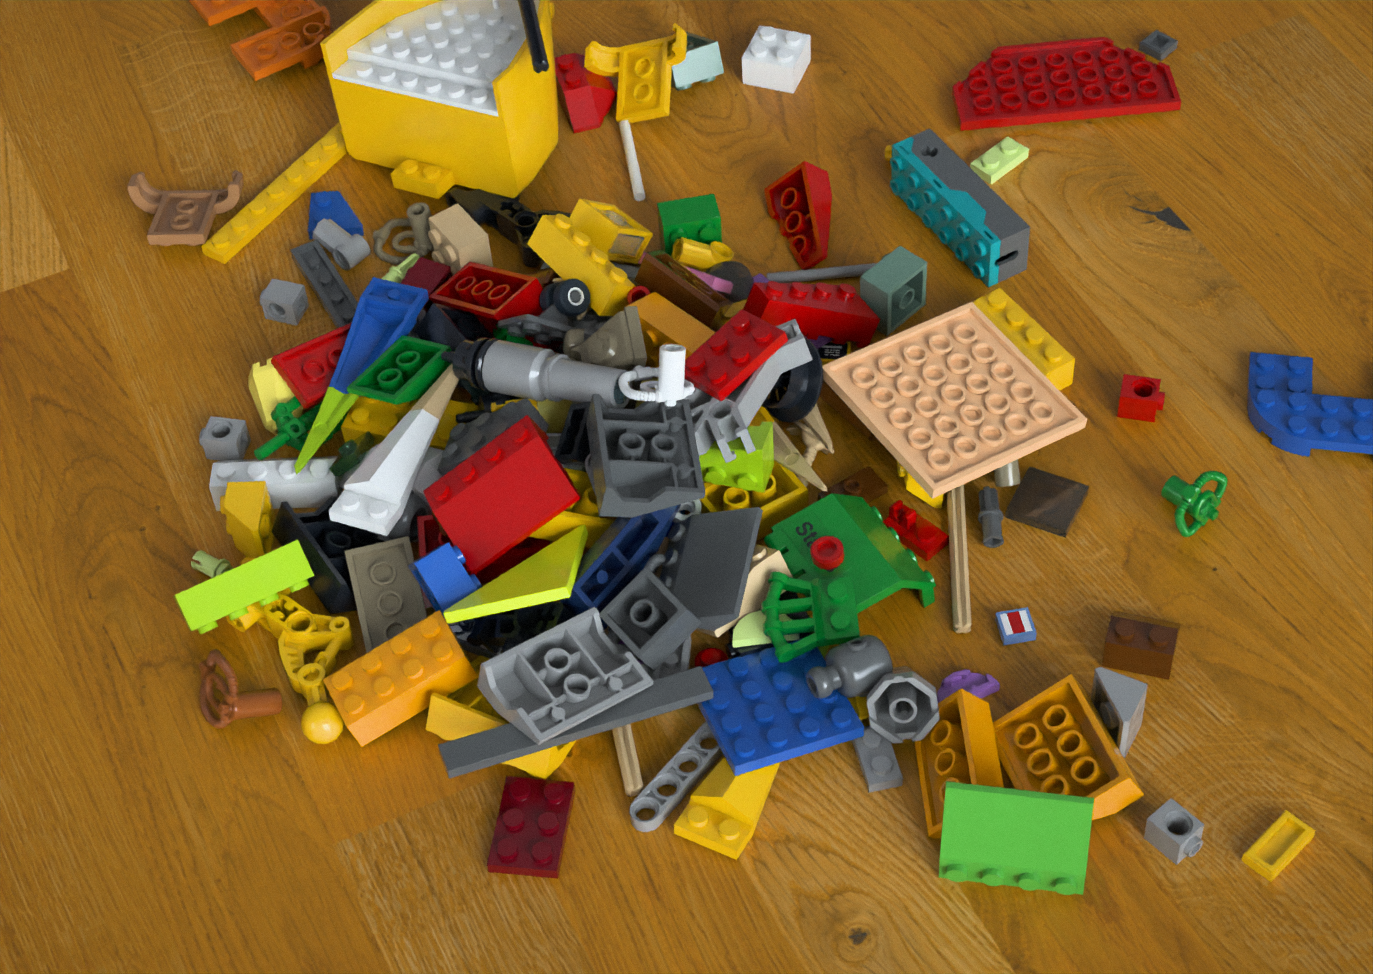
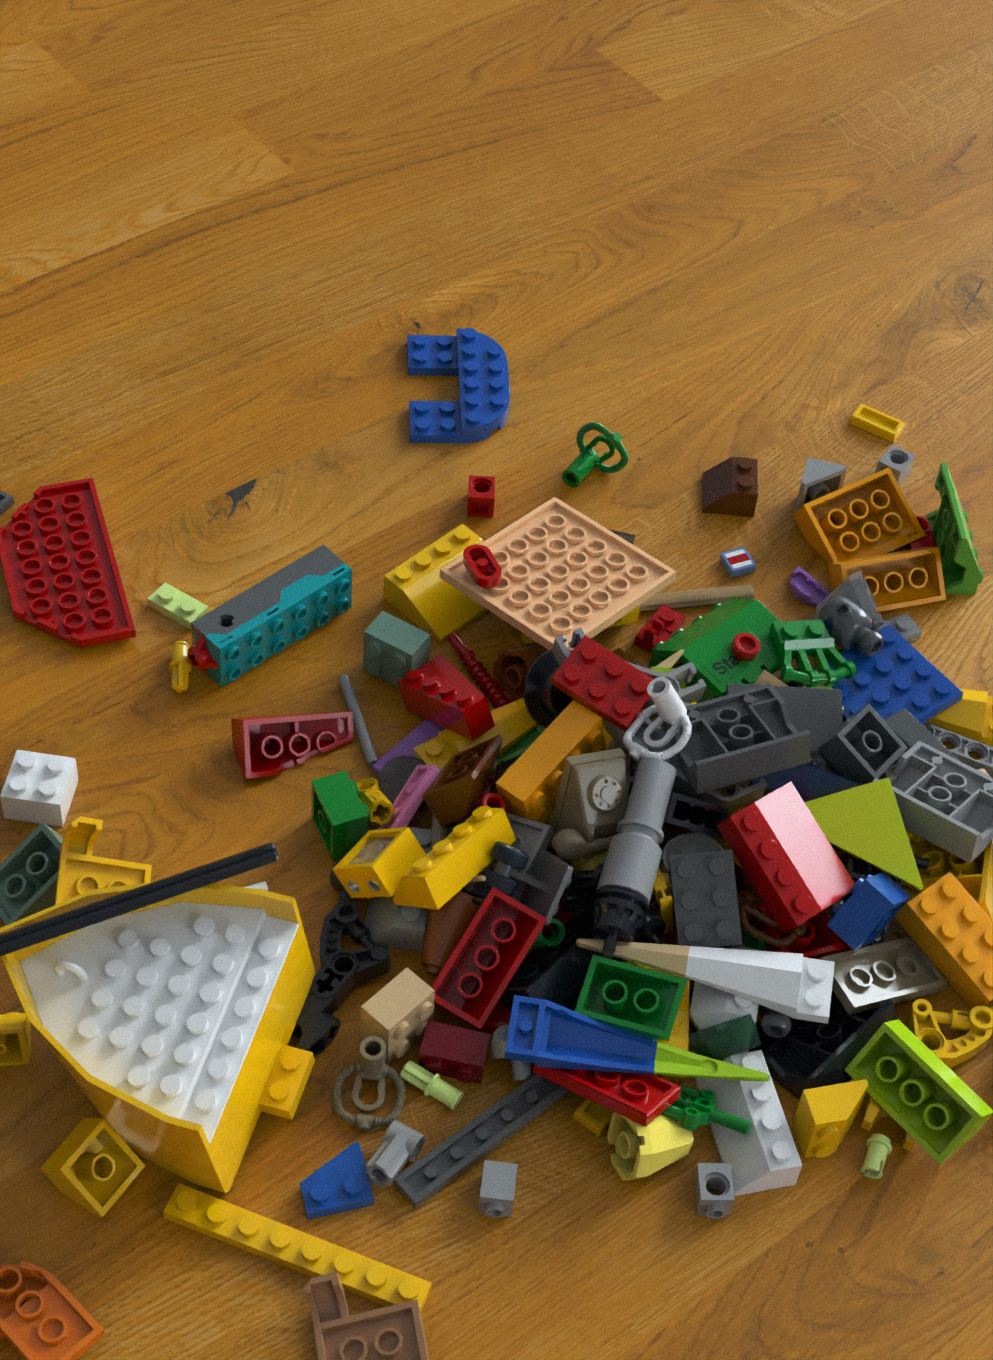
camera: 110 degrees left, 0 degrees up
none -> red plate [463,544,502,589]

